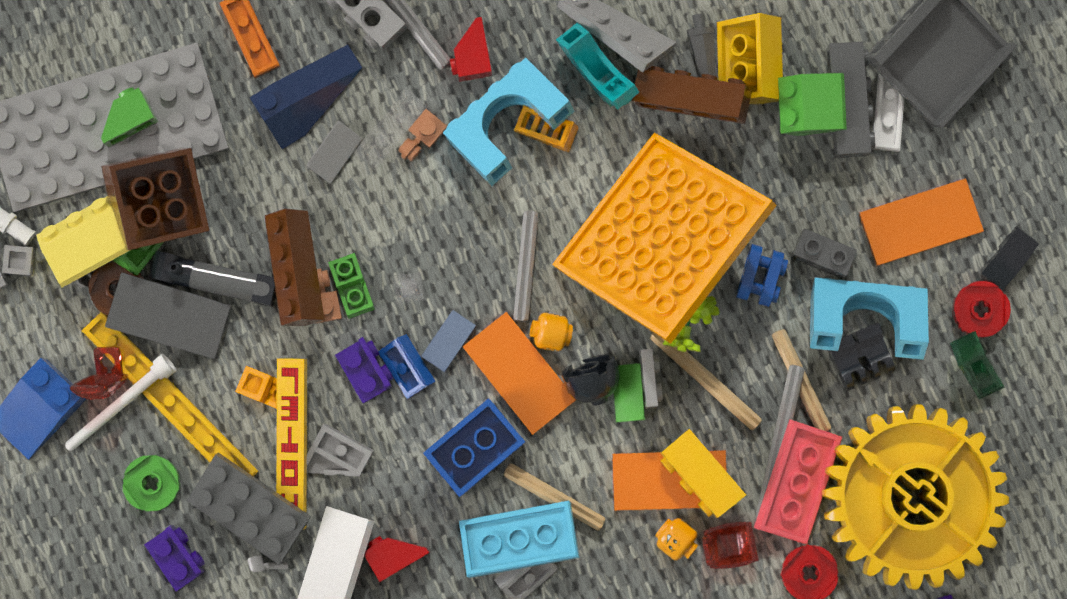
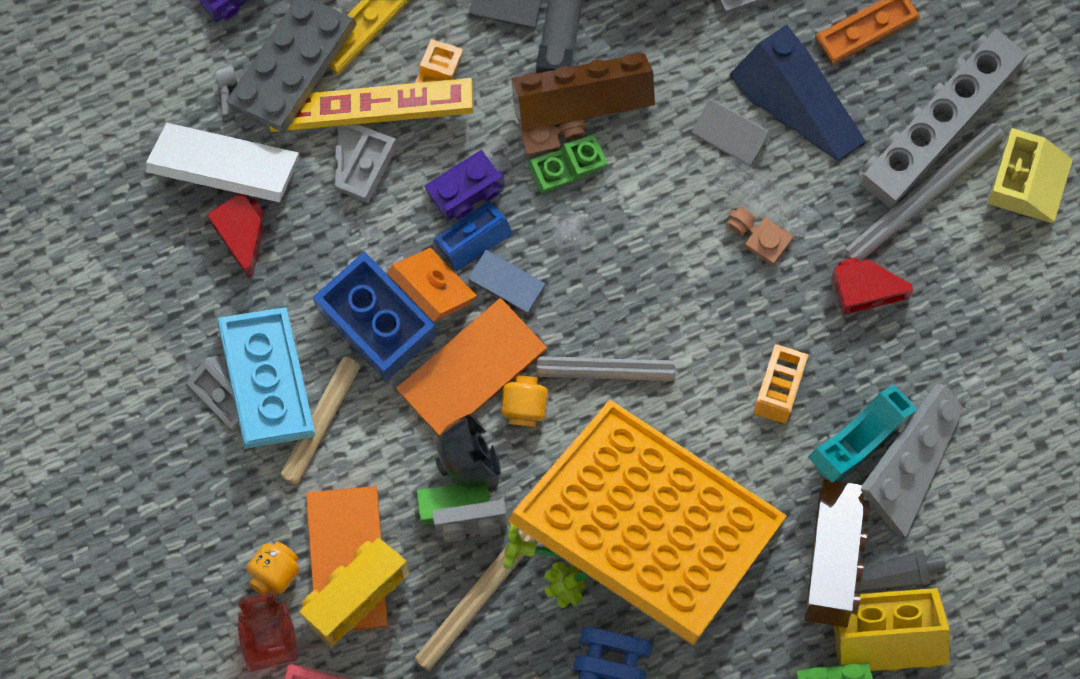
camera: 85 degrees right, 10 degrees down
medium azure arch [443,58,575,186] -> none
none -> orange plate [386,248,477,322]

